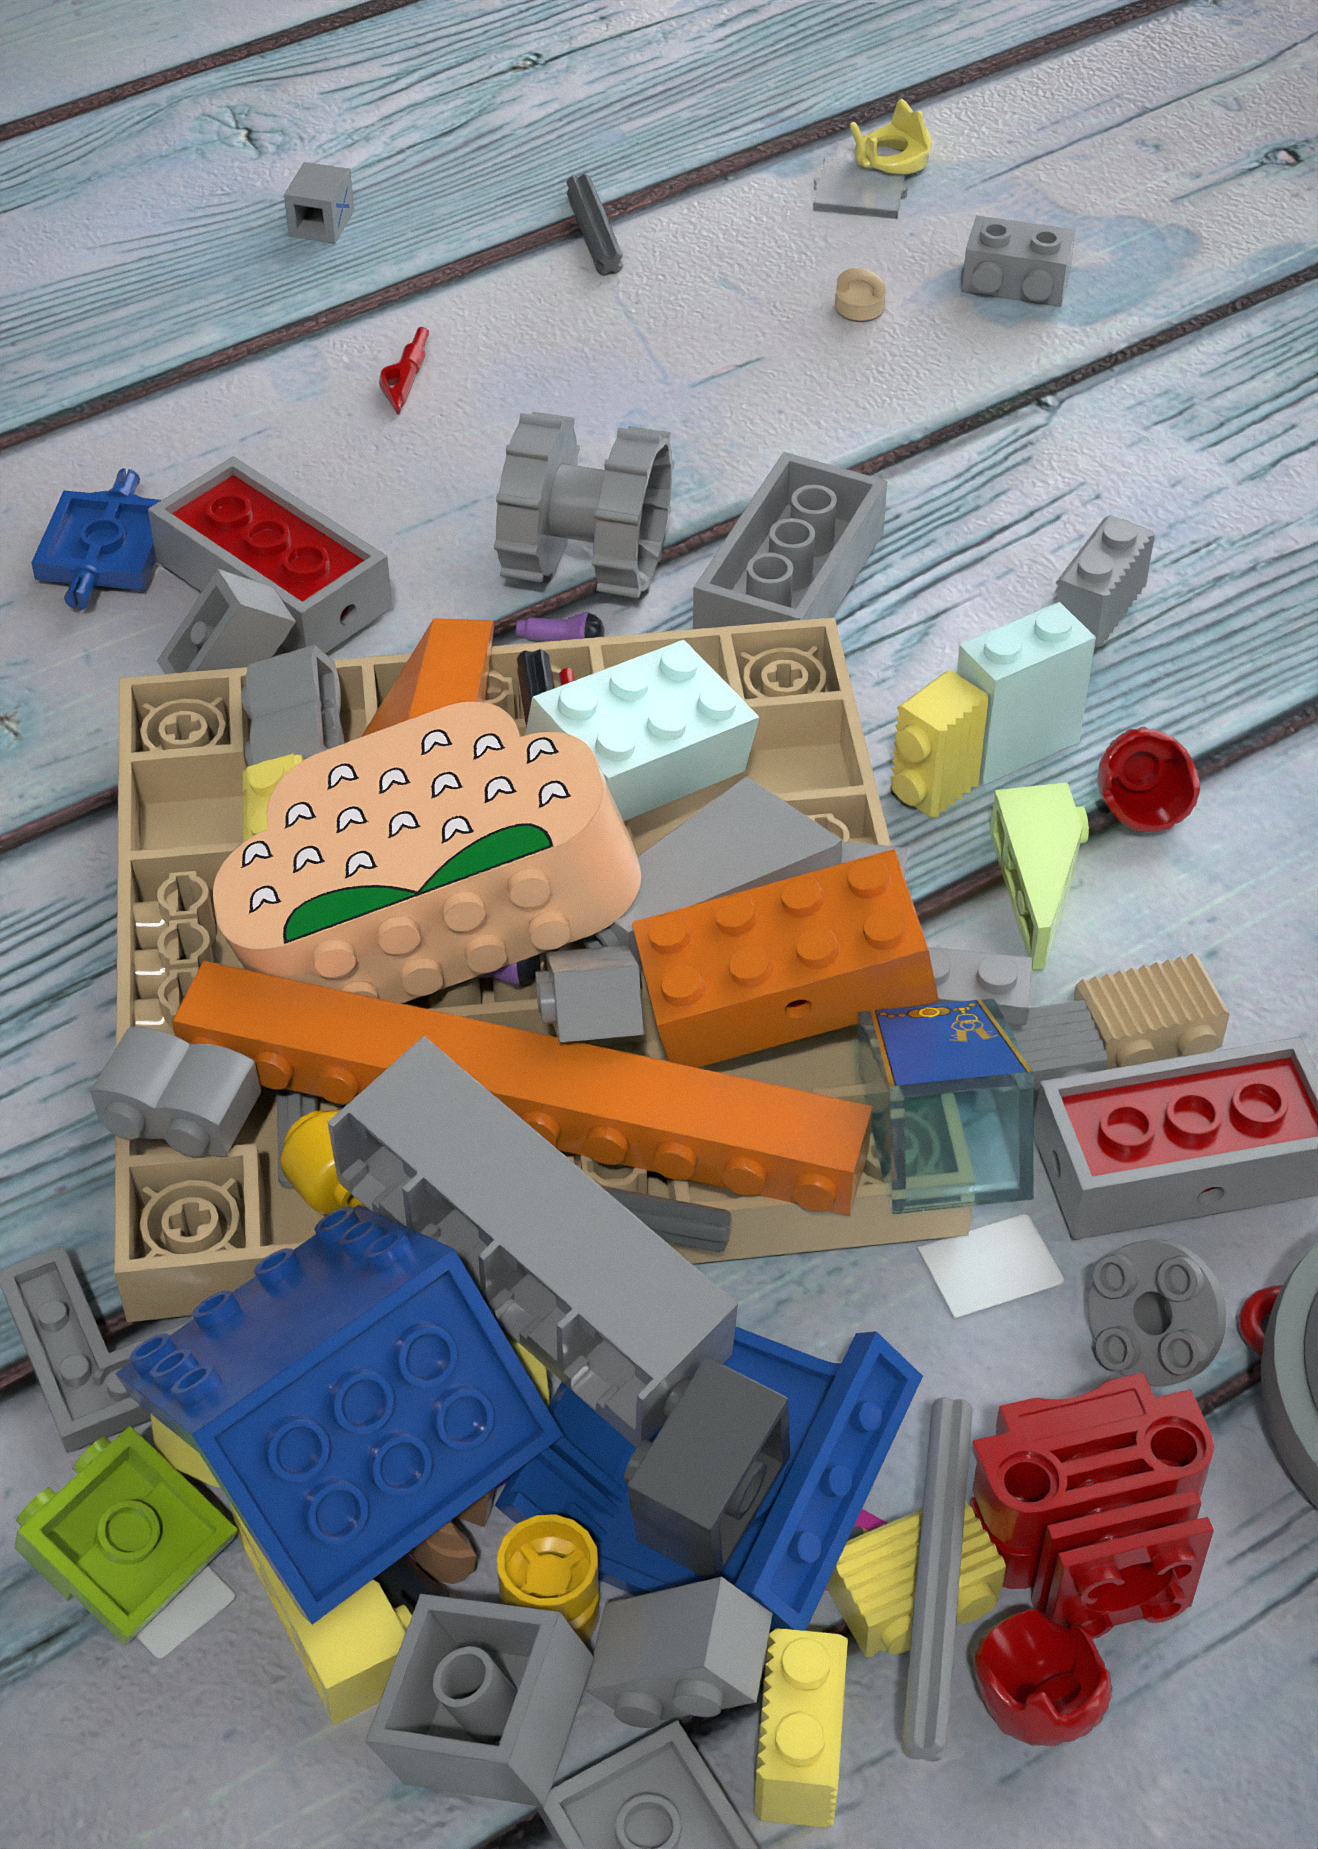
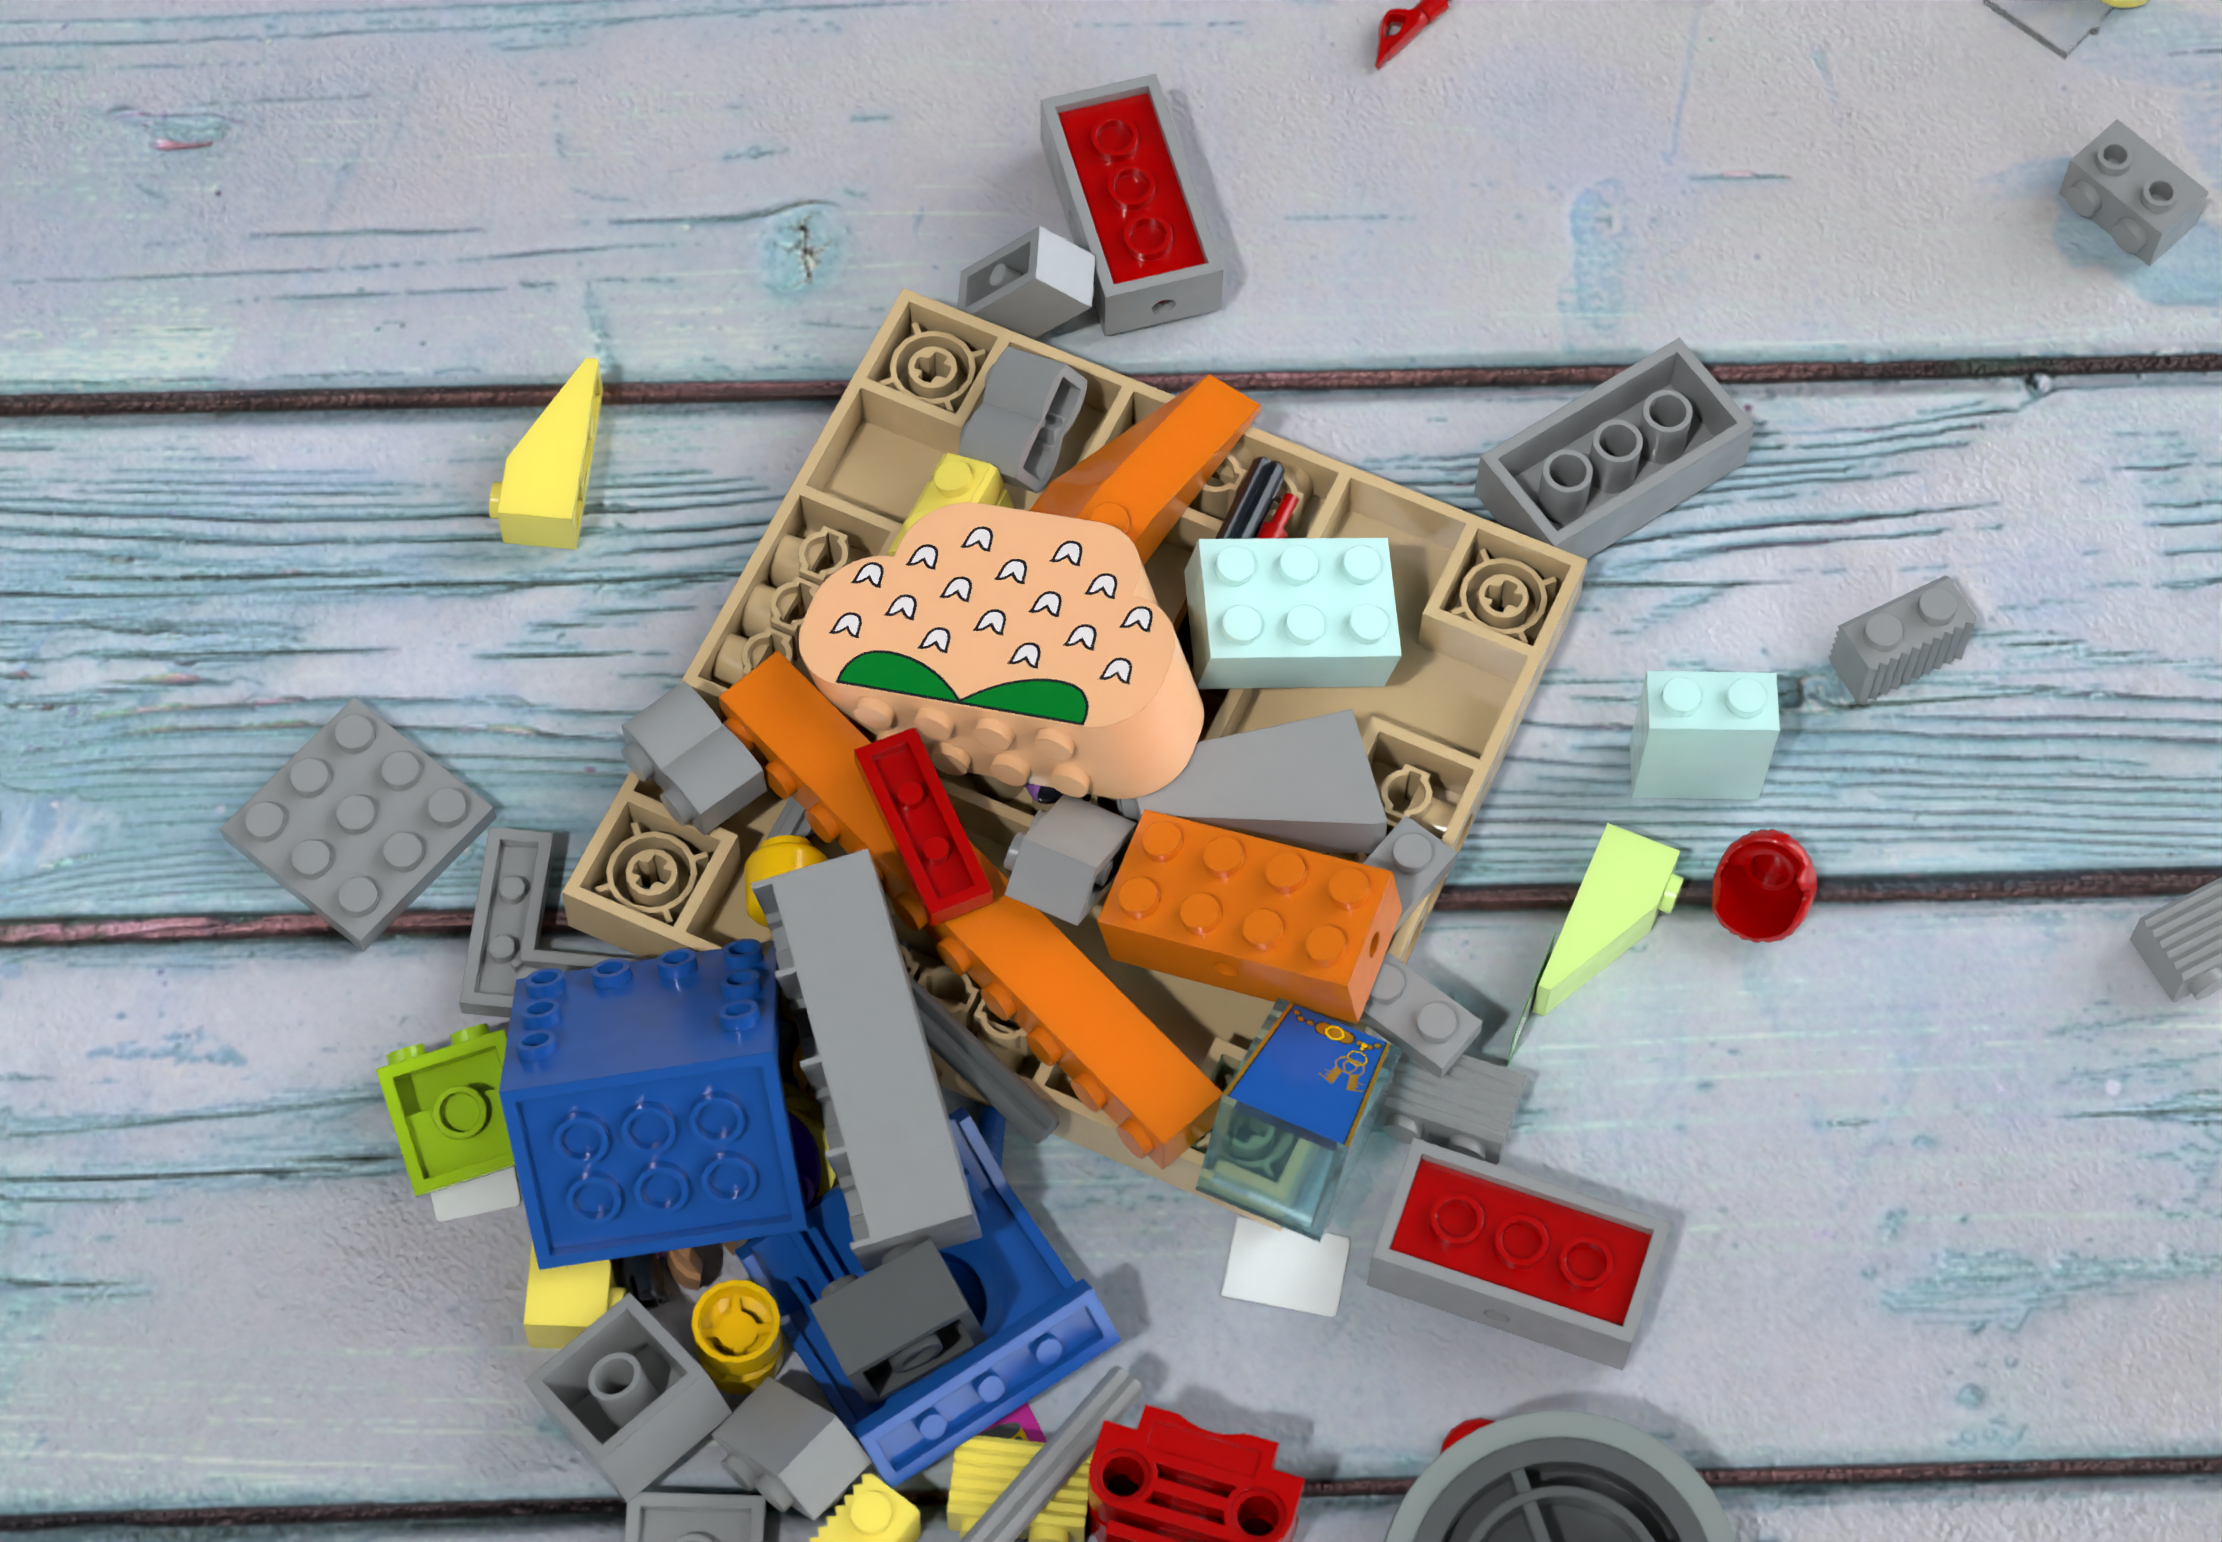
camera: 30 degrees right, 15 degrees up
blue plate [31,468,161,610] -> none
light grey piece [494,412,675,598] -> none
medium lavender piece [516,612,605,641] -> none
tan tile [835,268,886,321] -> none
light yellow brick [890,670,988,818] -> none
tan brick [1073,953,1230,1070] -> none
light grey plate [1089,1239,1226,1386] -> none
none -> red plate [854,727,993,926]
none -> sticker [1507,932,1556,1066]

